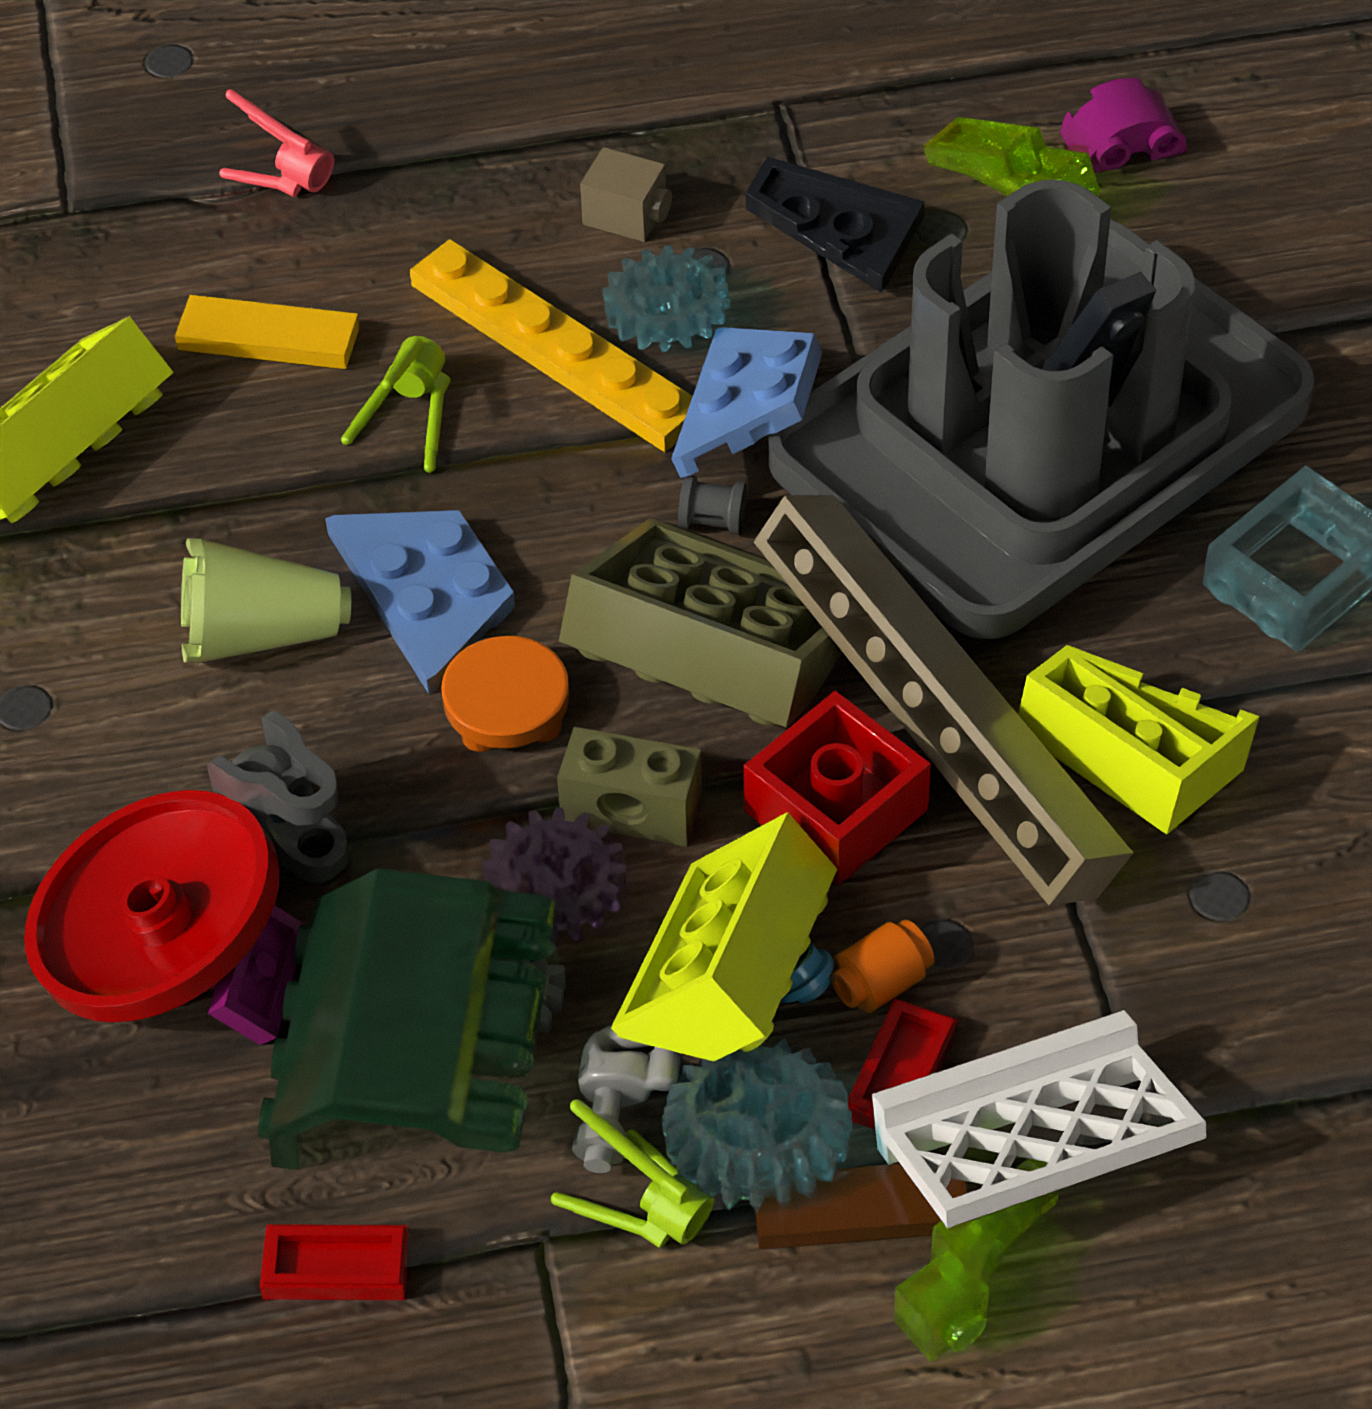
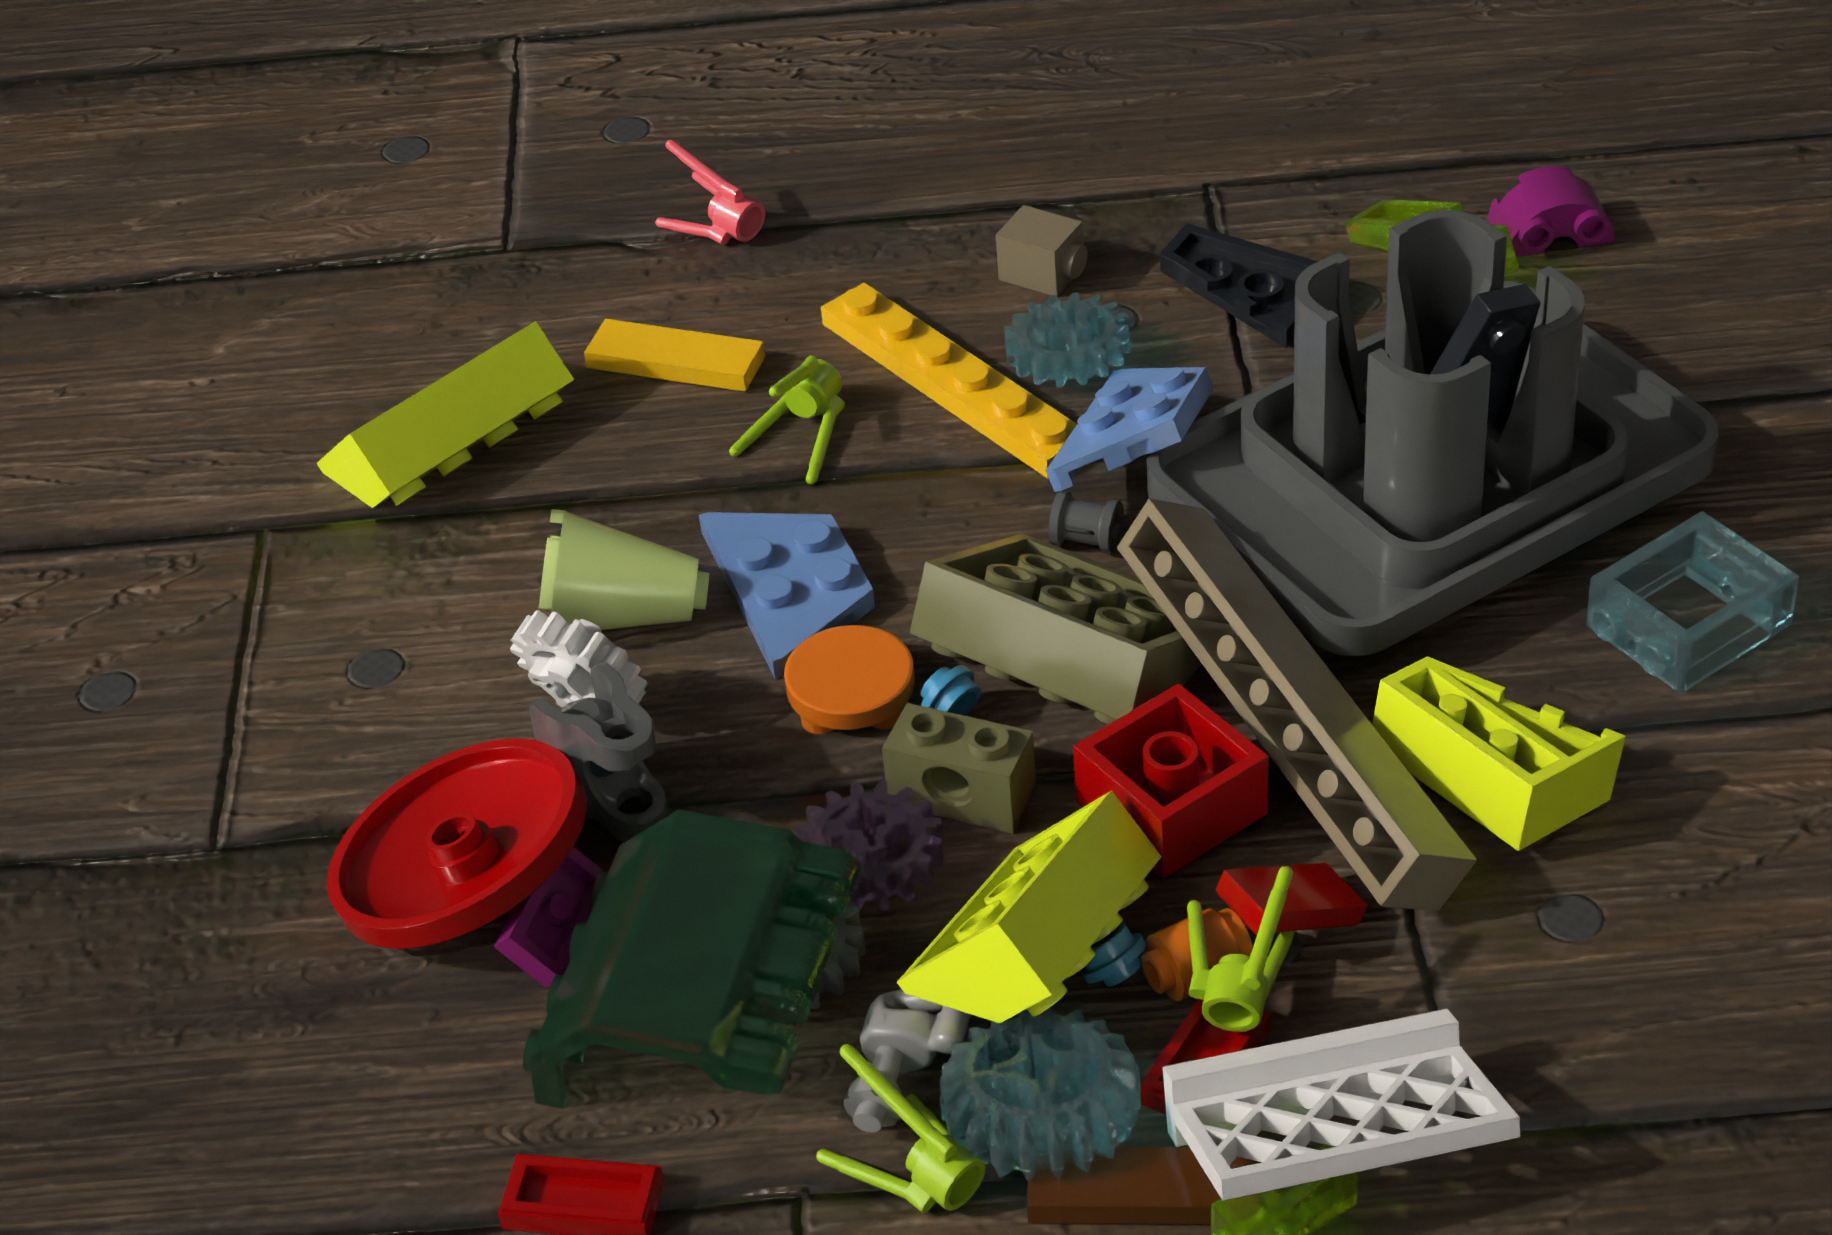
camera: 10 degrees right, 10 degrees down
none -> white gear [510,610,648,708]
none -> dark azure plate [921,665,981,716]
none -> lime plant [1187,866,1296,1032]
none -> red tile [1215,863,1368,934]

